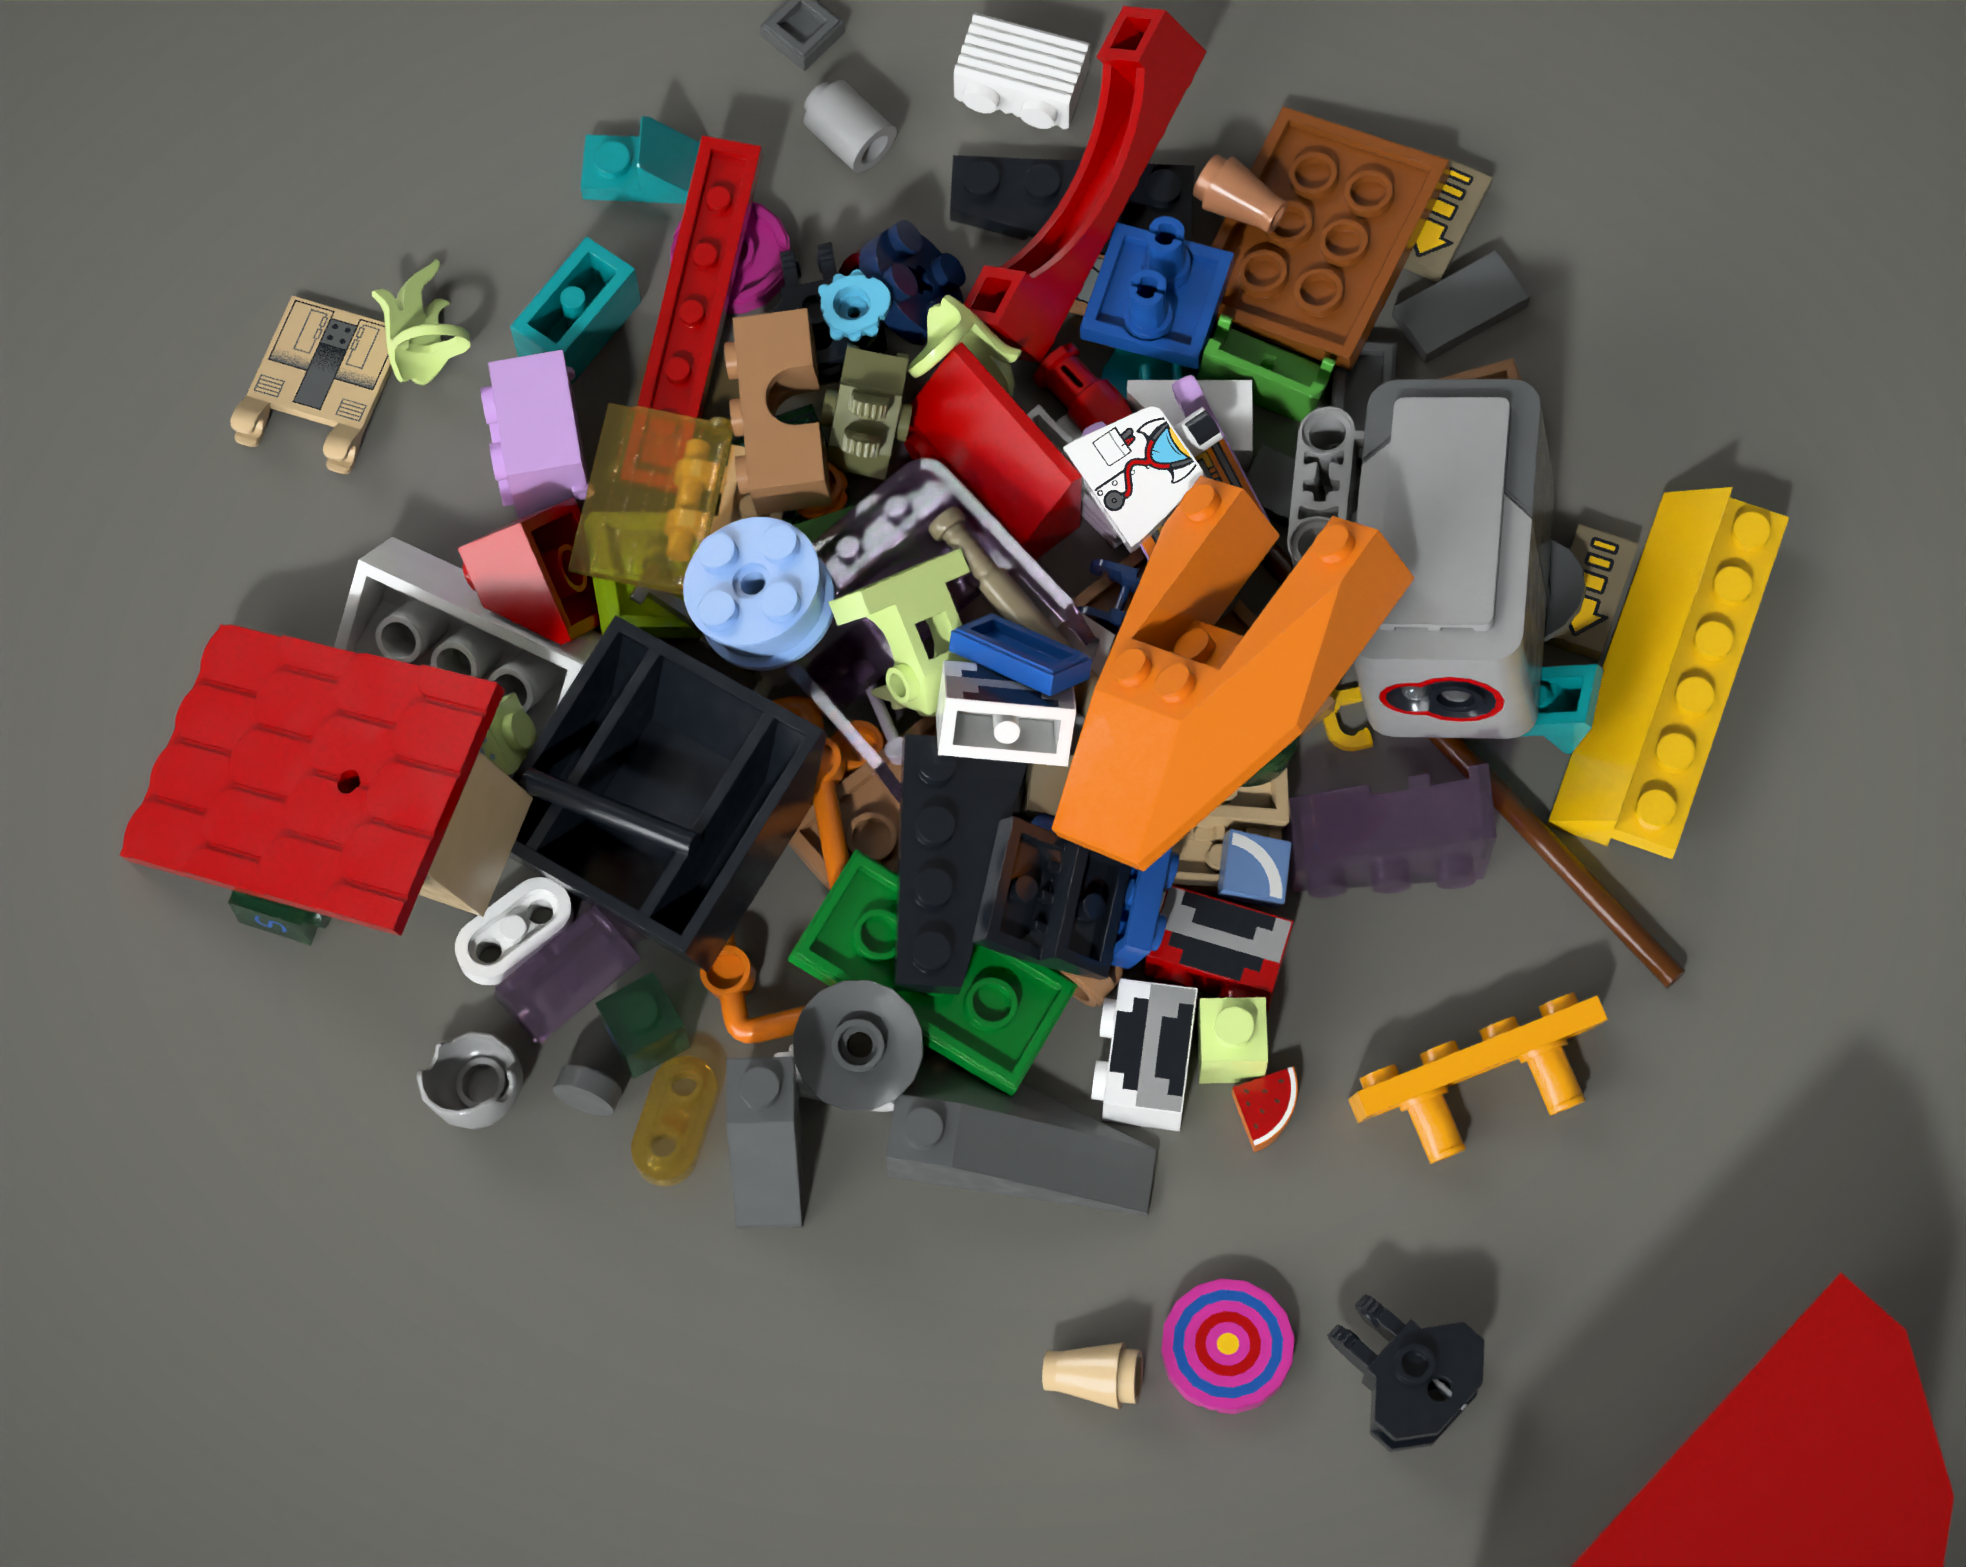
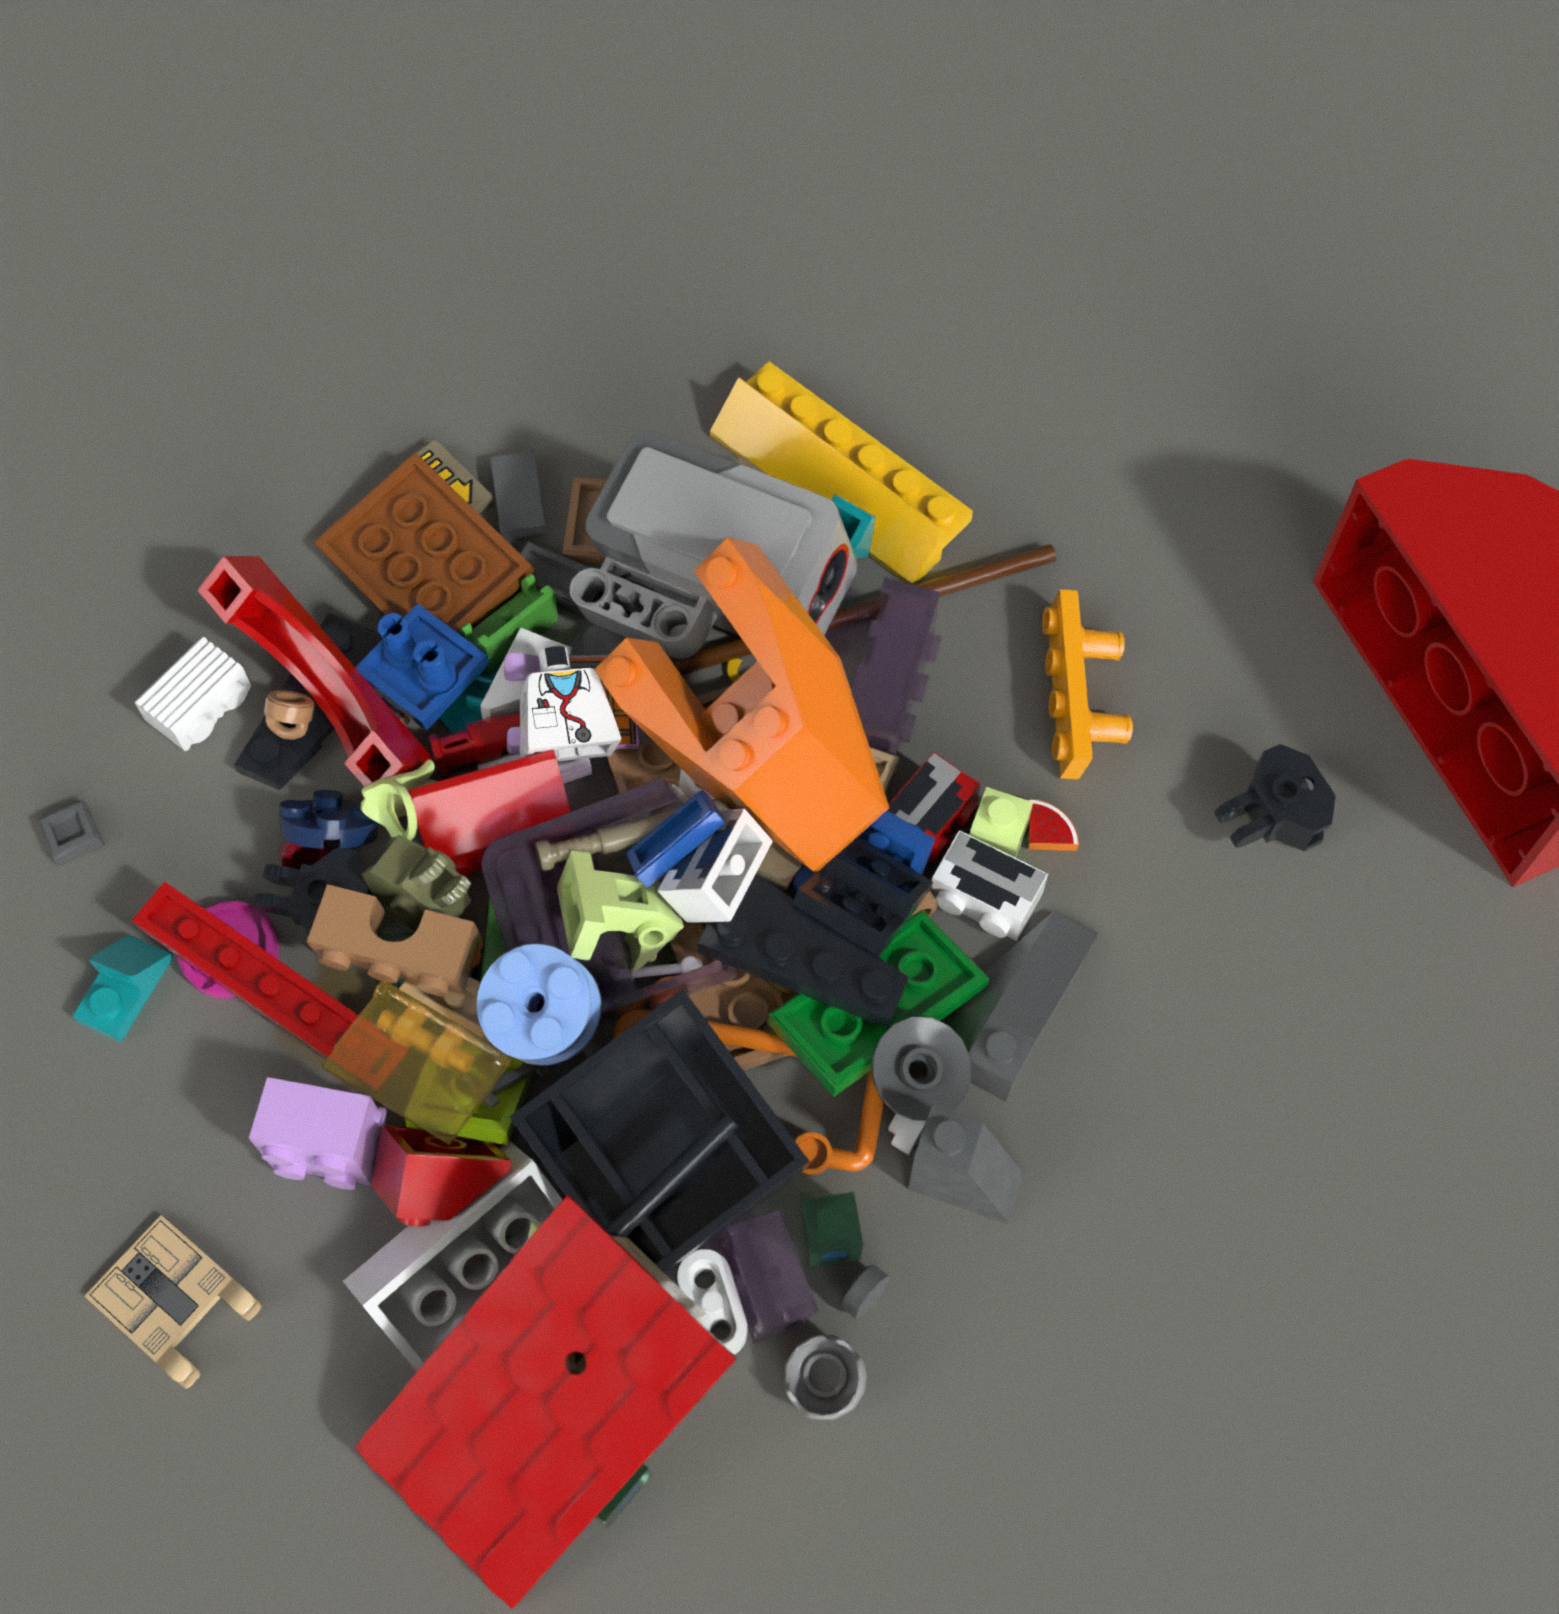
camera: 70 degrees left, 5 degrees down
yellowish green piece [372,259,471,386] -> none
teal brick [510,236,641,385] -> none
clear yellow plate [631,1056,719,1186] -> none
light grey brick [803,80,897,173] -> none
medium azure animal [818,270,891,342] -> none
tan cone [1042,1342,1143,1409] -> none
dark blue piece [1076,559,1141,635] -> none
dark pink tile [1161,1279,1294,1414] -> none
nougat cone [1193,154,1288,234] -> none
medium blue tile [1216,829,1292,909] -> none
none -> medium nougat tile [264,690,314,740]

